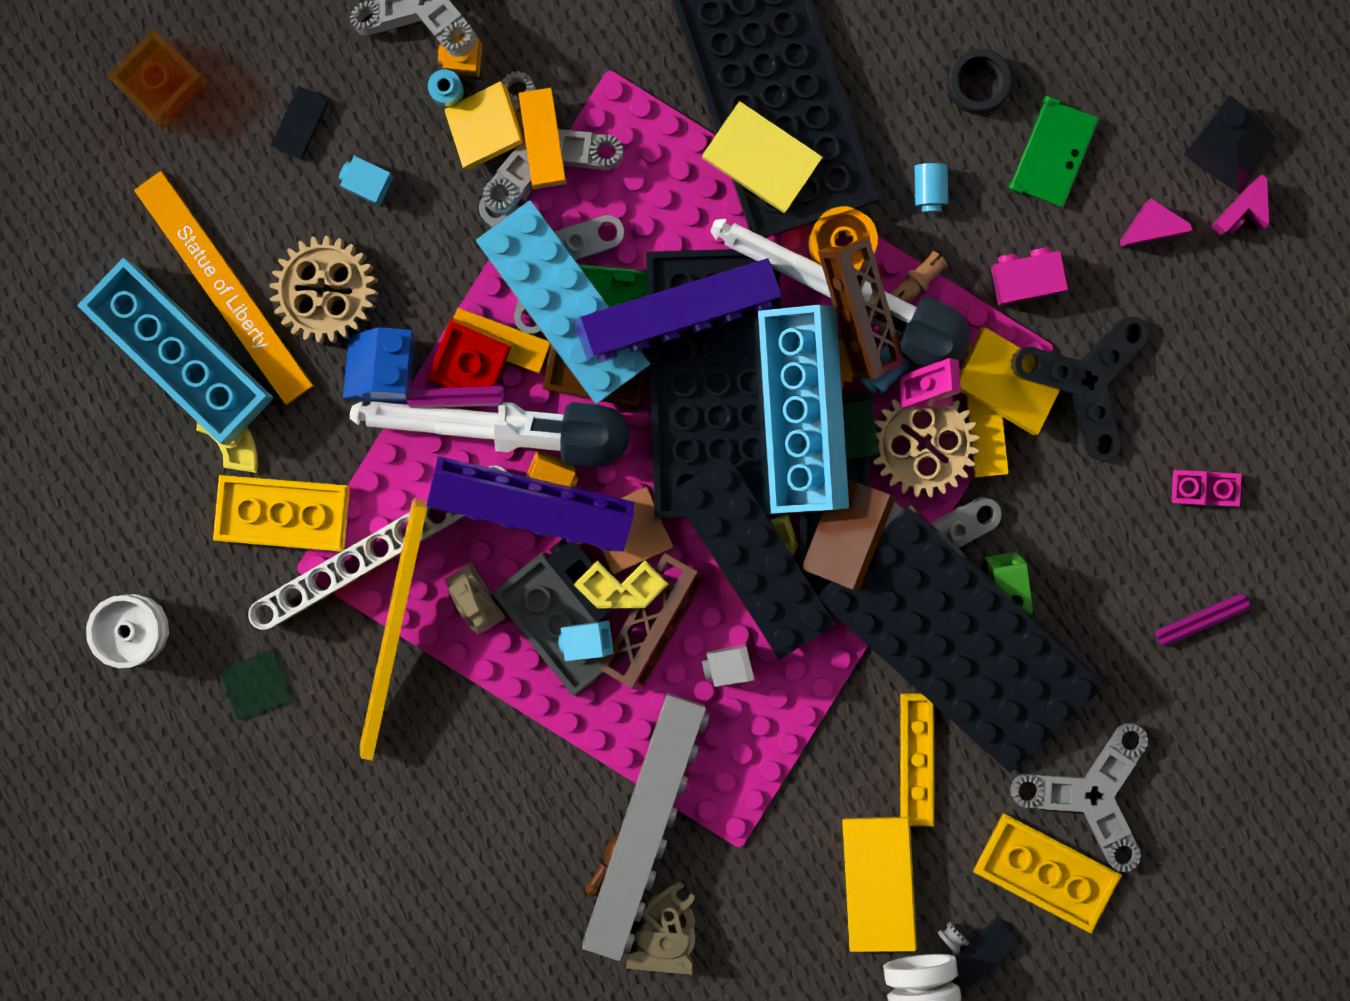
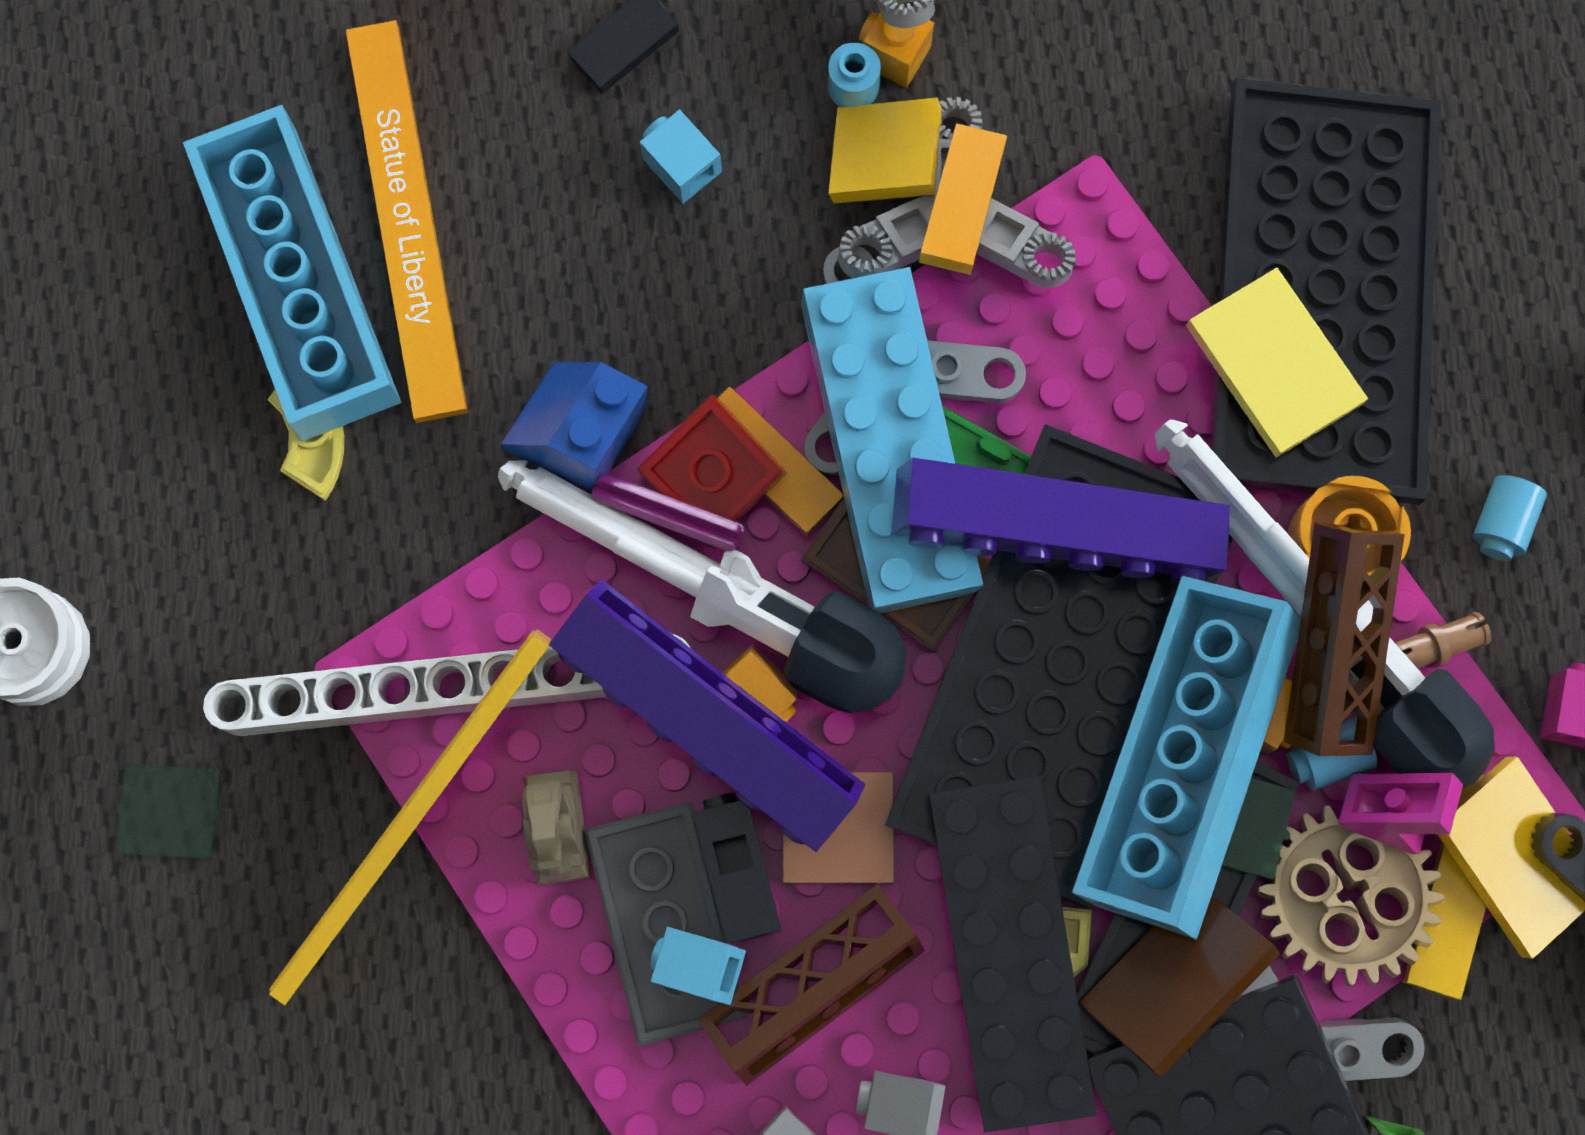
camera: 30 degrees right, 10 degrees down
yellow tile [213,475,350,552] -> none
tan gear [270,236,378,344] -> none
light yellow tile [574,561,668,608] -> none

